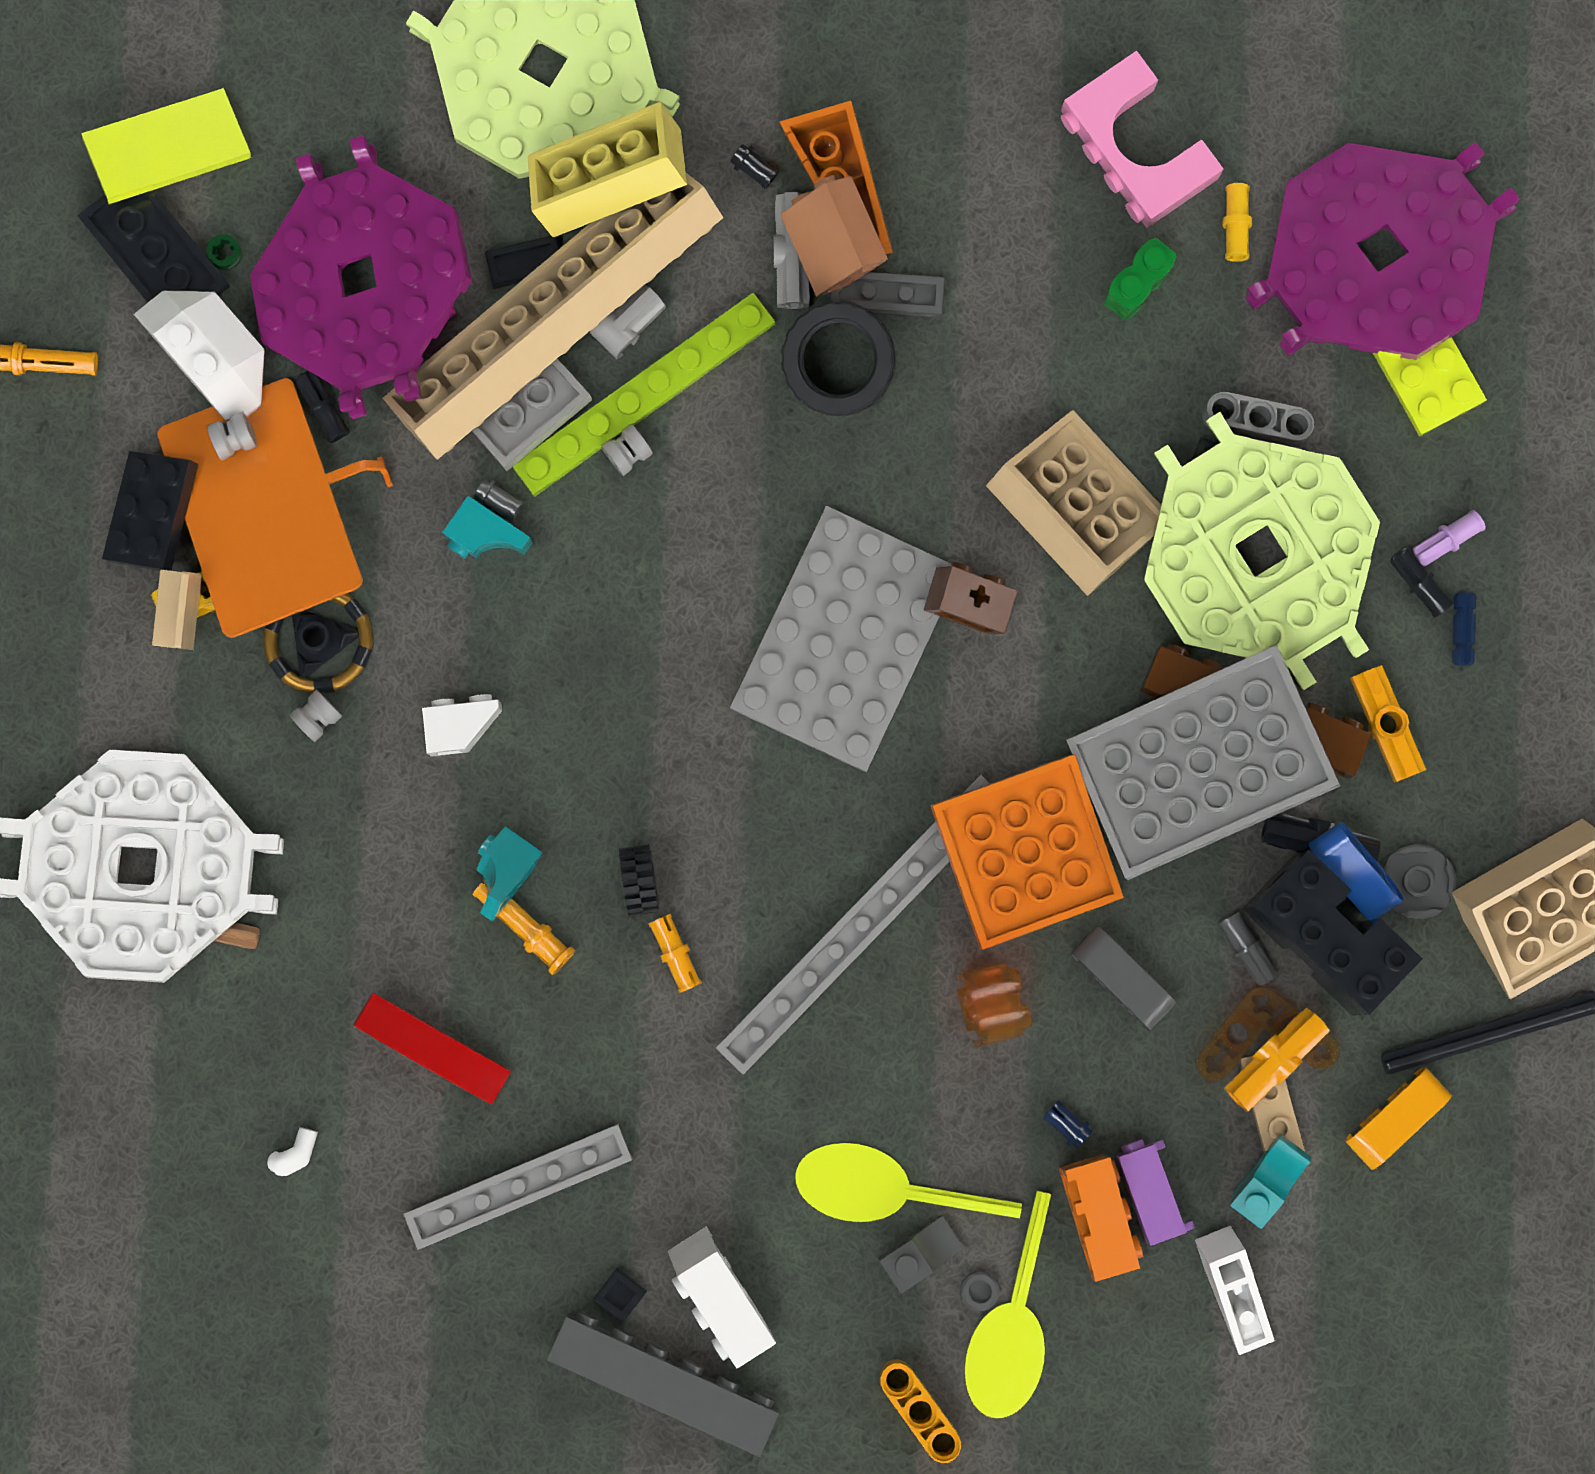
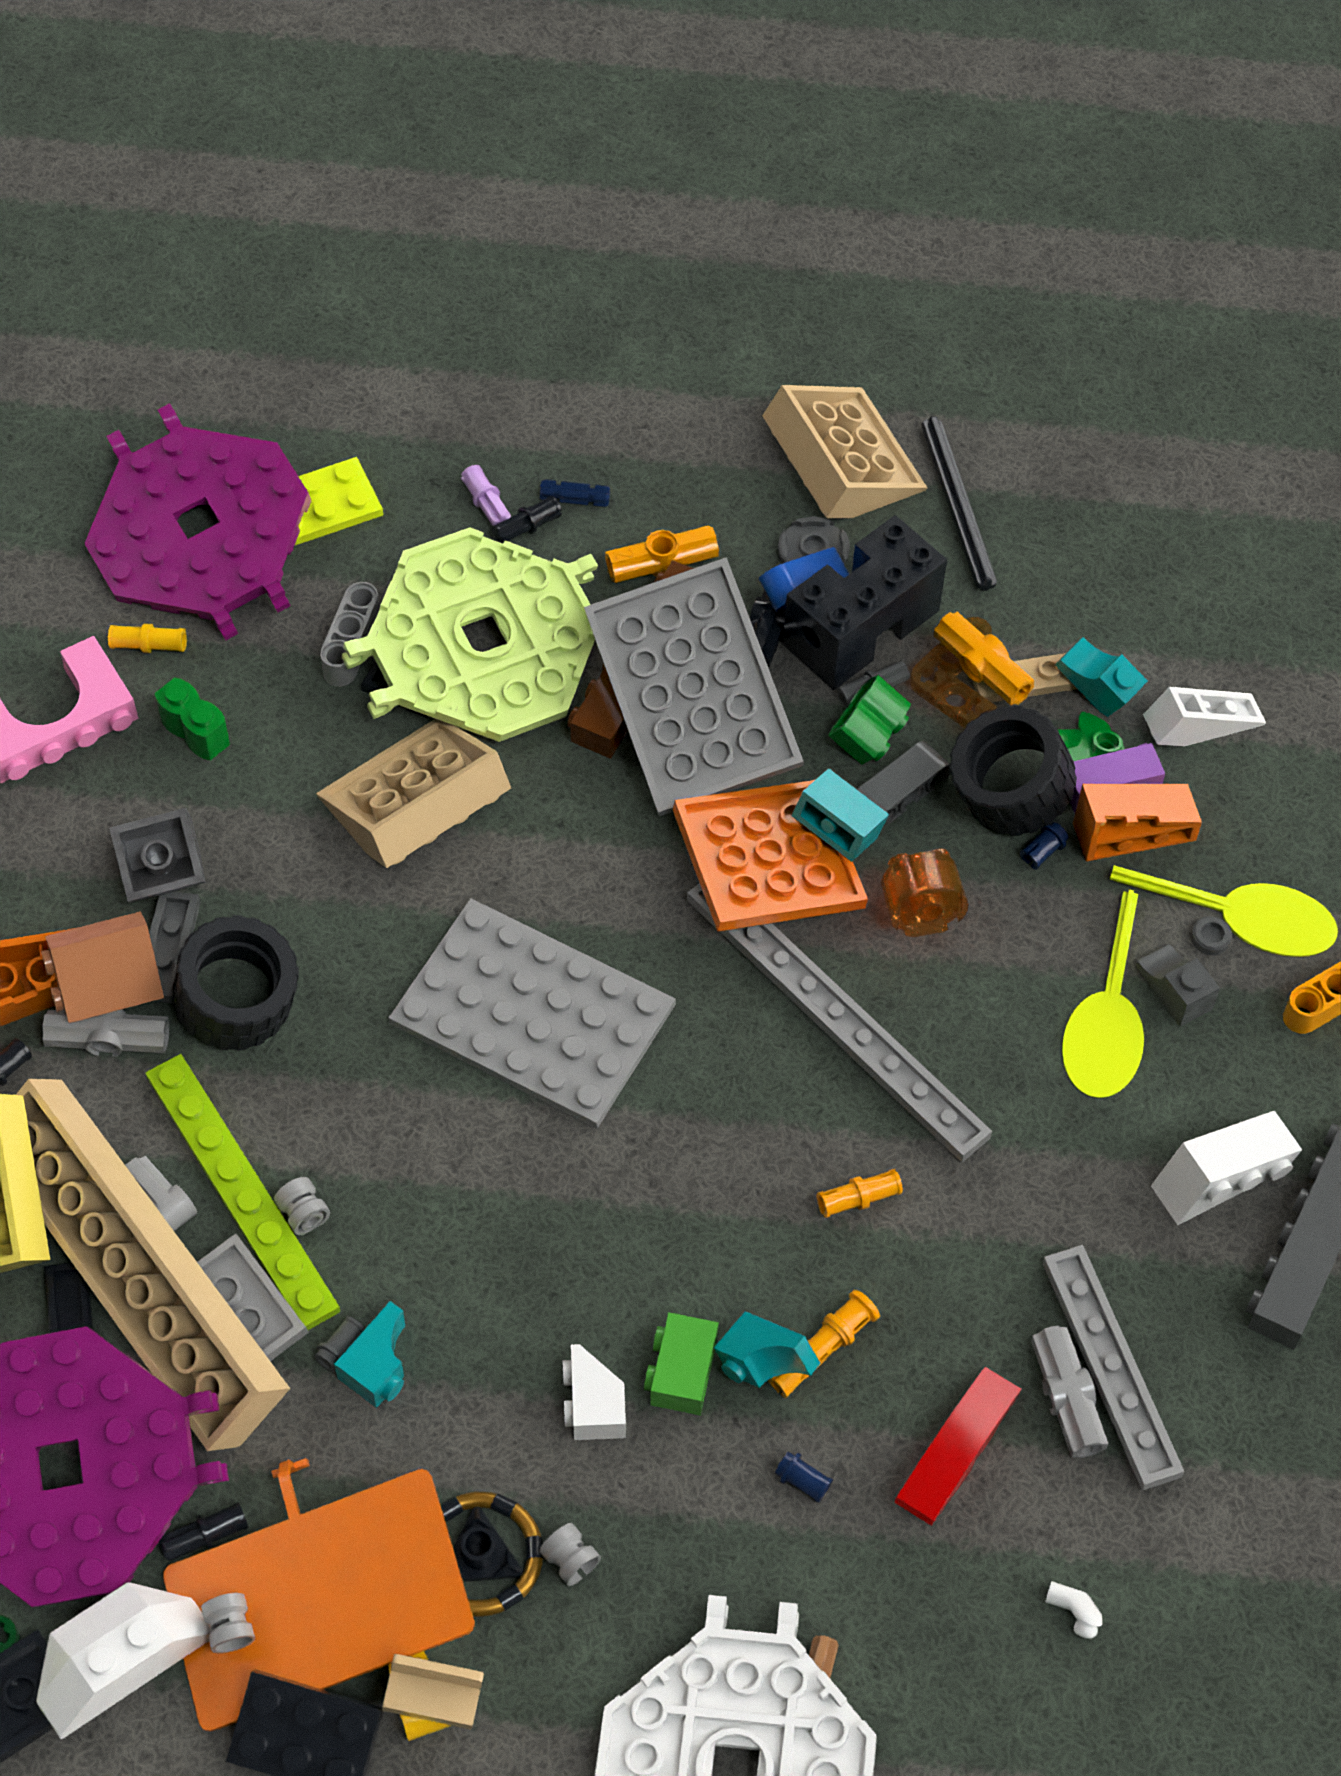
camera: 85 degrees left, 25 degrees down
black tile [593,1267,647,1323] -> none
black tyre [619,844,659,917] -> none
reddish brown brick [924,562,1017,634] -> none
light orange beam [1345,1066,1452,1170] -> none
none -> flat silver slope [109,808,205,903]
none -> bright green brick [644,1312,719,1416]
none -> dark blue pin [775,1451,833,1503]
none -> teal brick [791,768,889,862]
none -> green brick [828,675,911,765]
none -> black tyre [949,705,1077,836]
none -> light grey piece [1031,1325,1108,1458]
none -> green plate [1057,711,1125,761]

